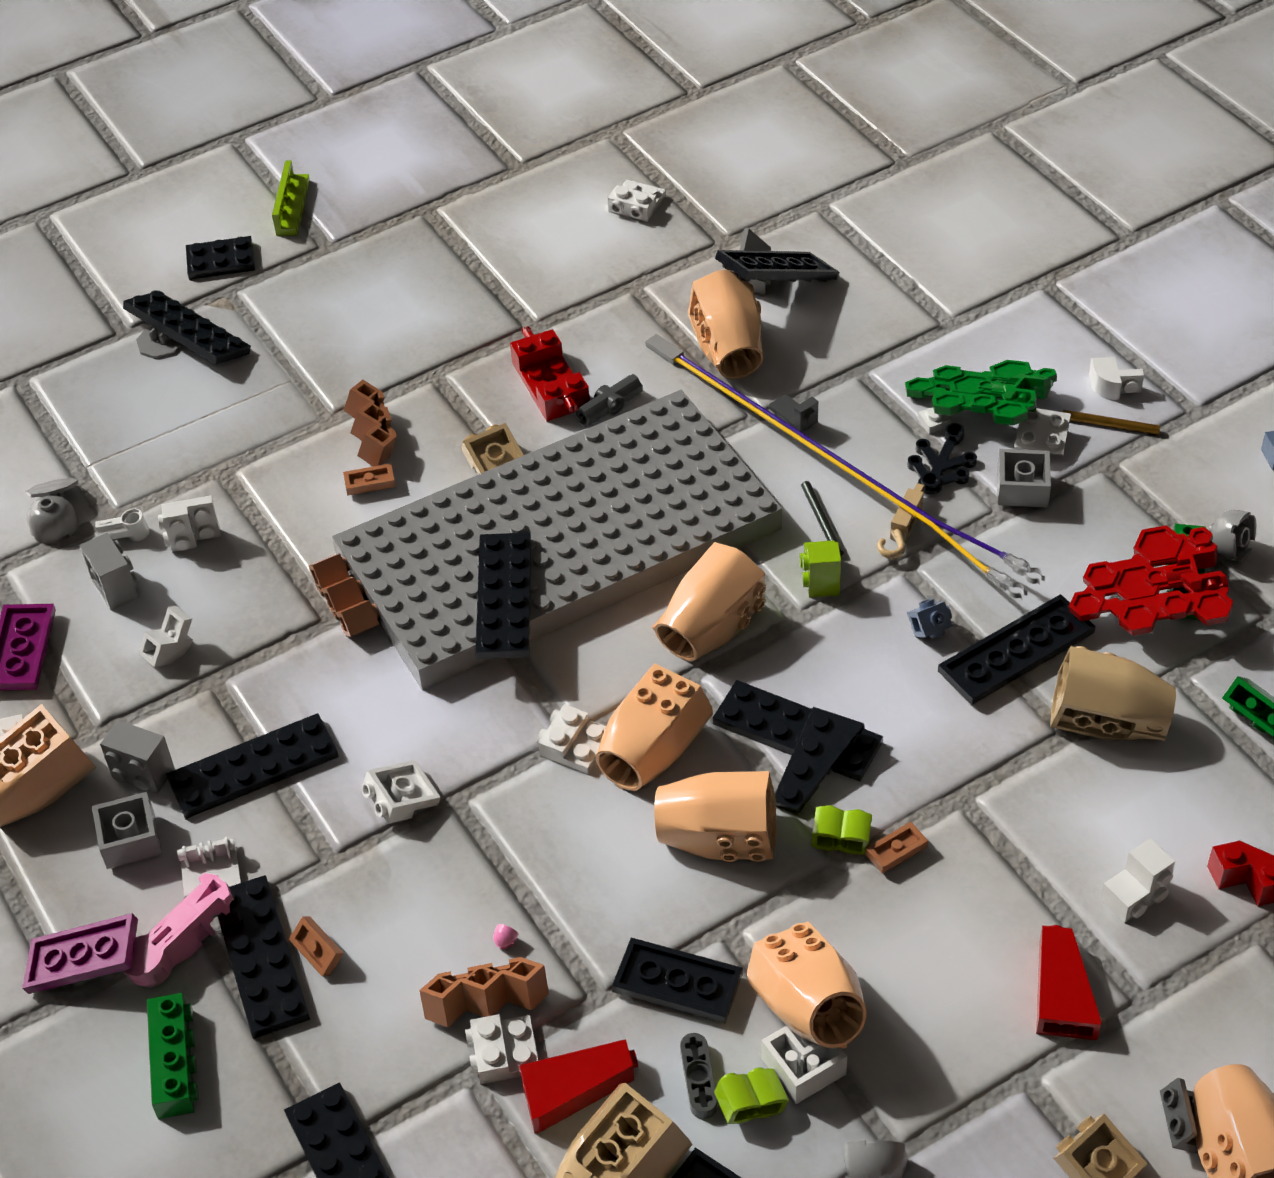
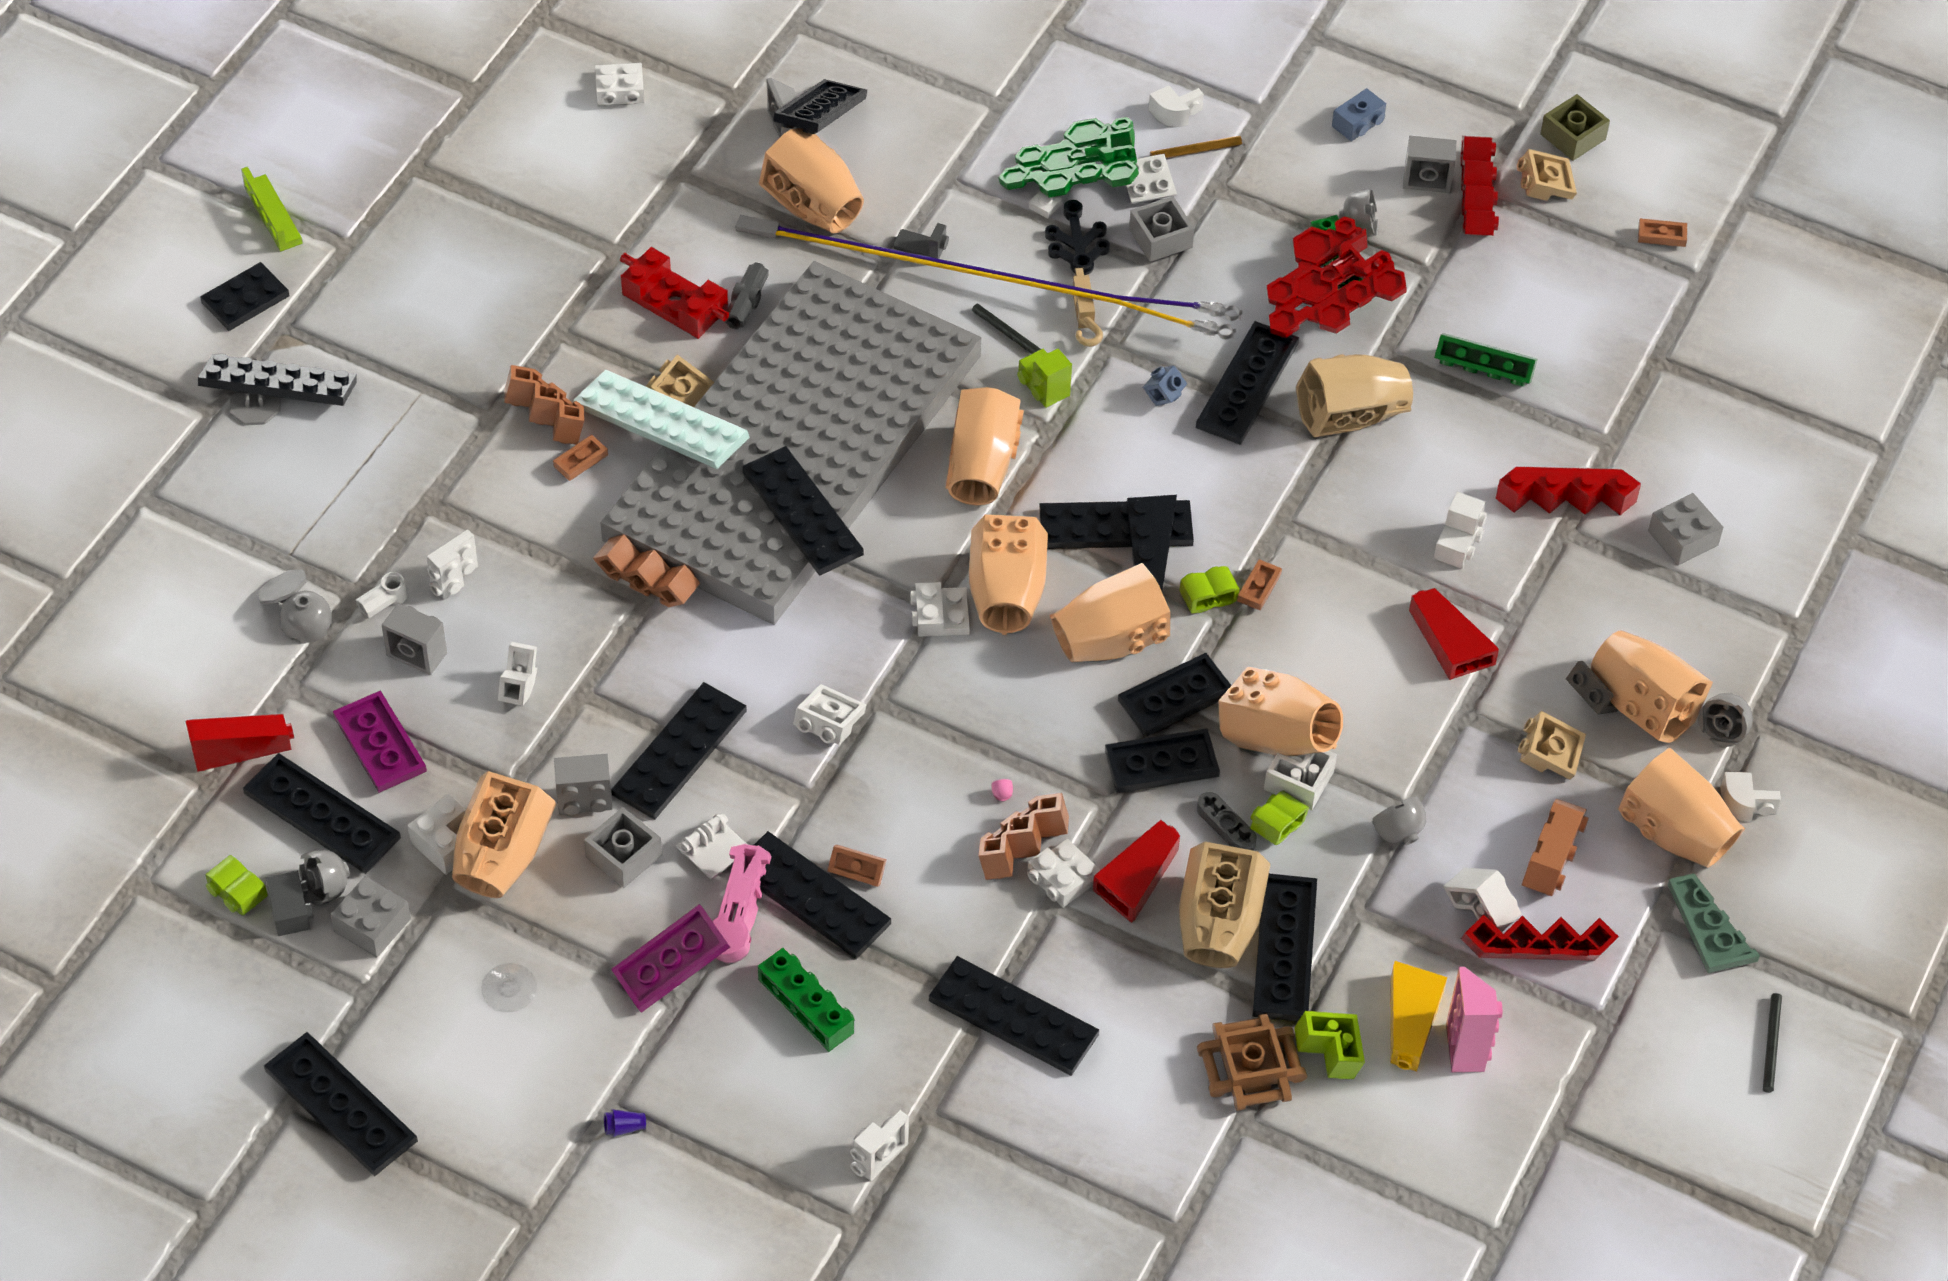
camera: 35 degrees left, 5 degrees up
none -> light aqua plate [573,370,750,469]
none -> black plate [1118,653,1232,737]

